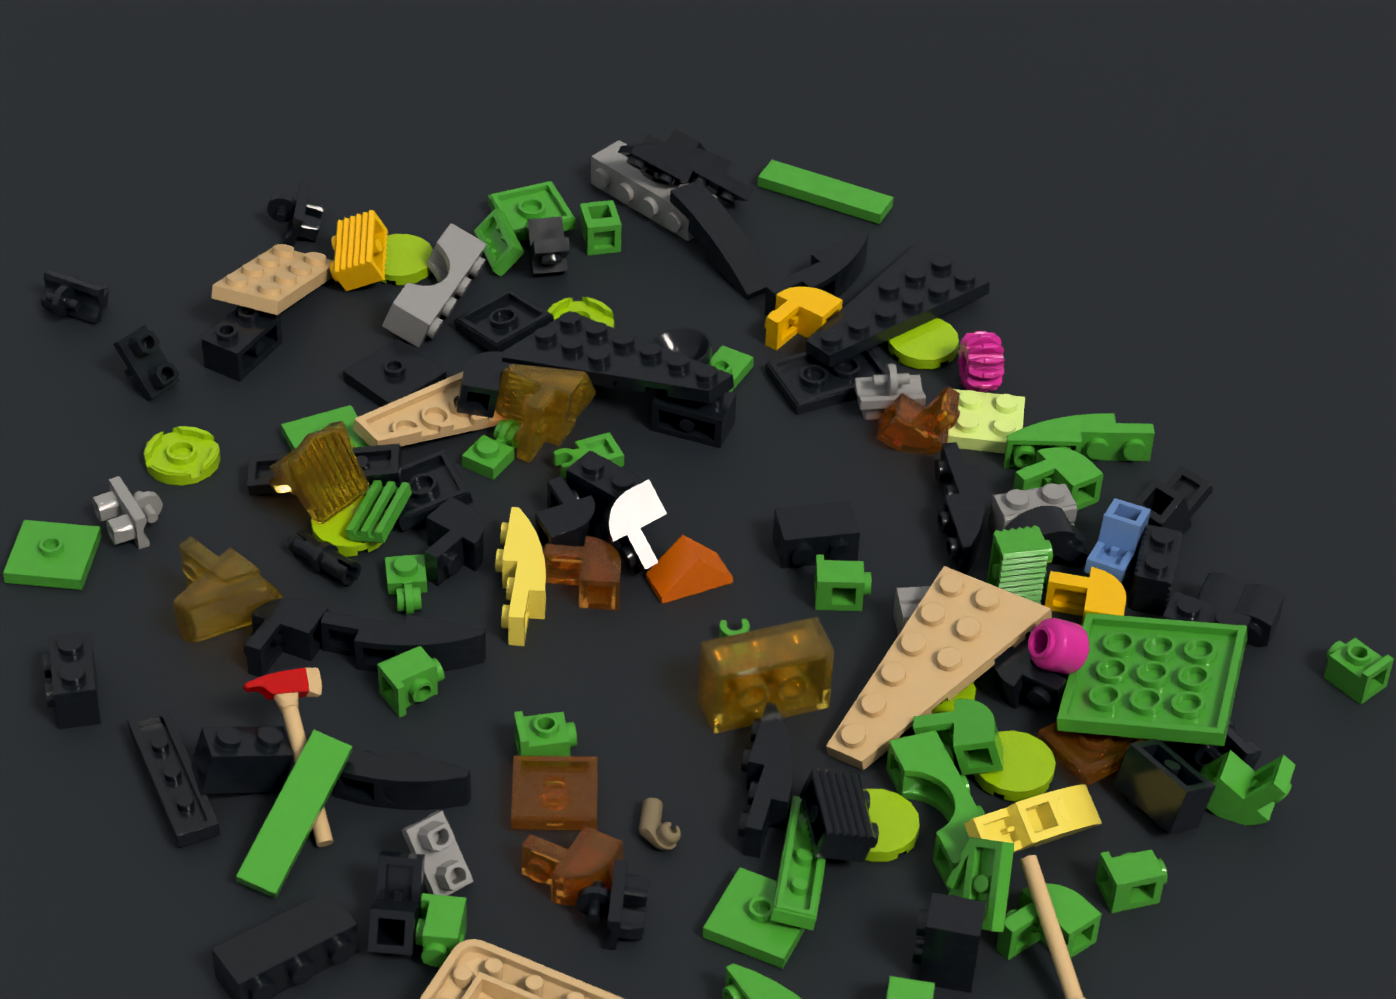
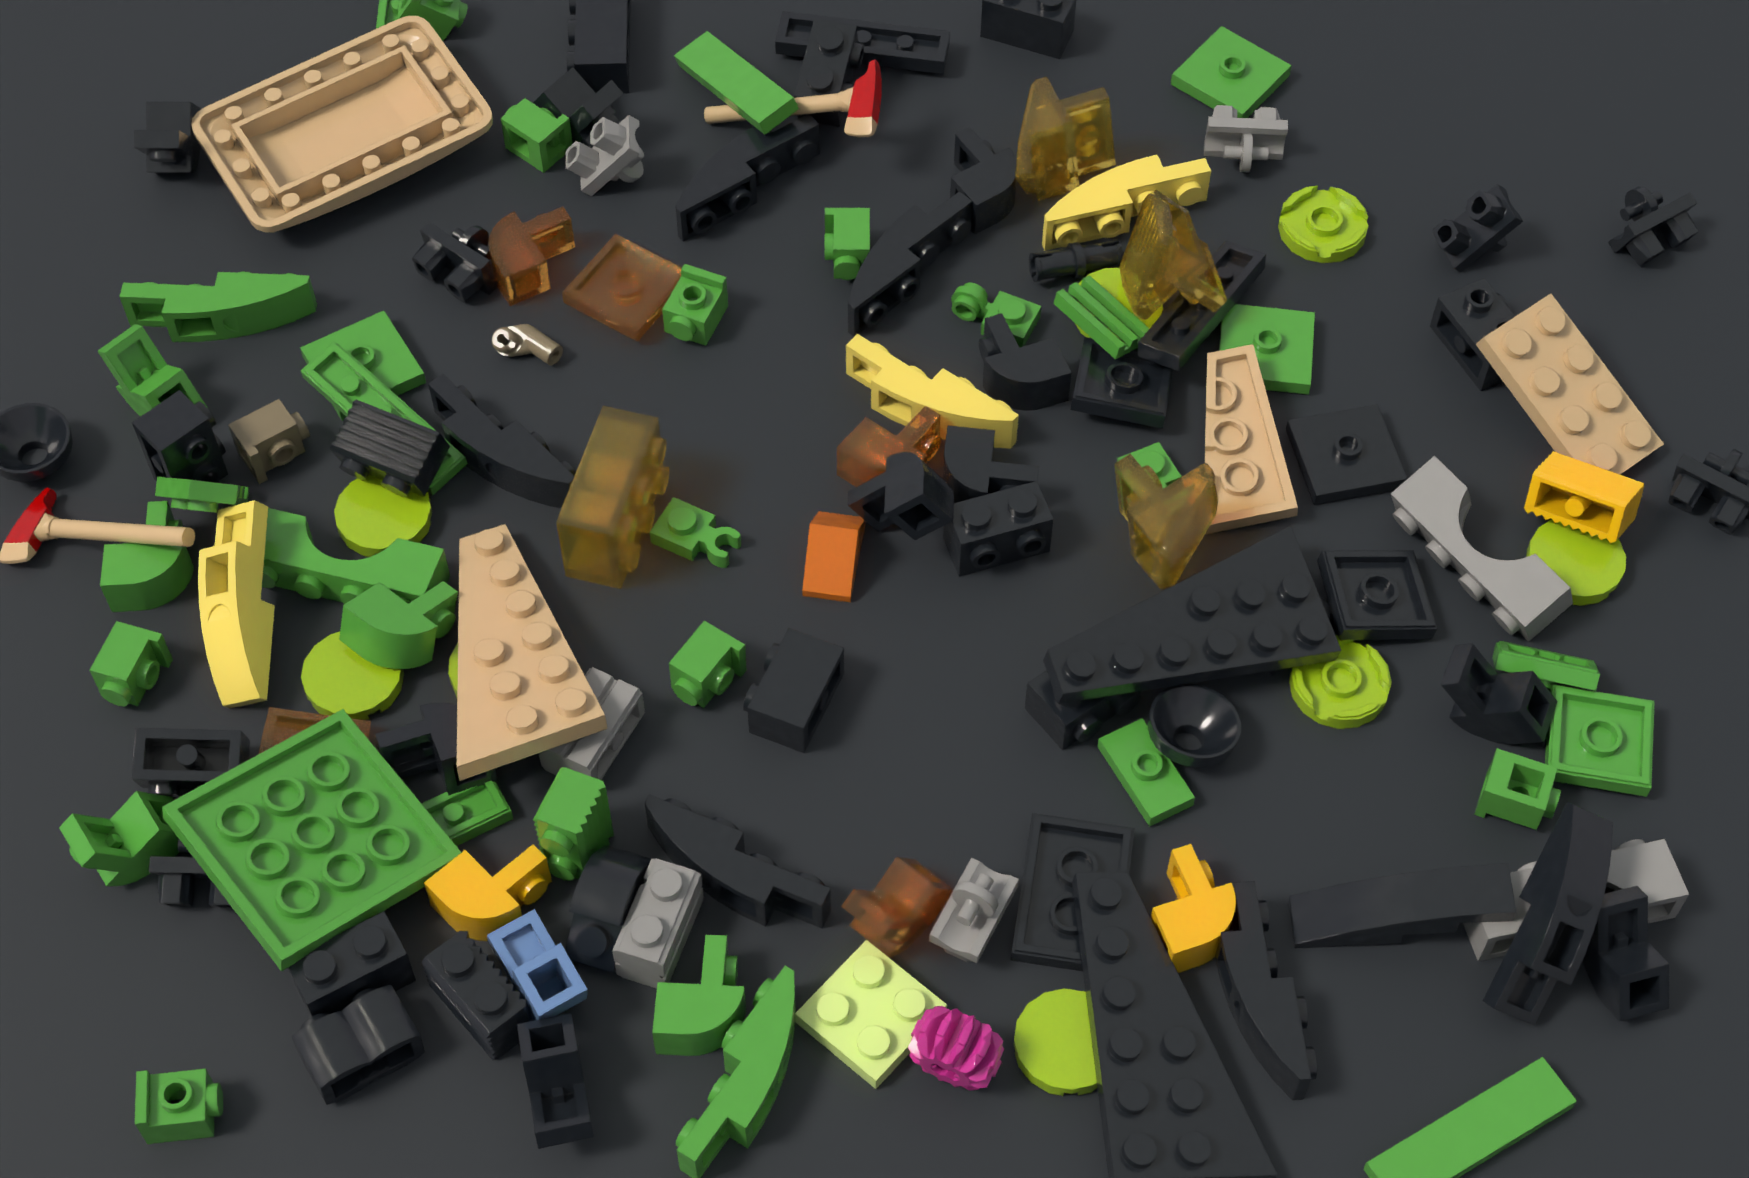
camera: 125 degrees right, 15 degrees up
black brick [457,351,538,418] -> none
bright green plate [553,432,624,478] -> none
dark pink head [1028,618,1089,674] -> none
none -> dark tan brick [228,399,310,484]
none -> light yellow slope [1042,154,1211,251]

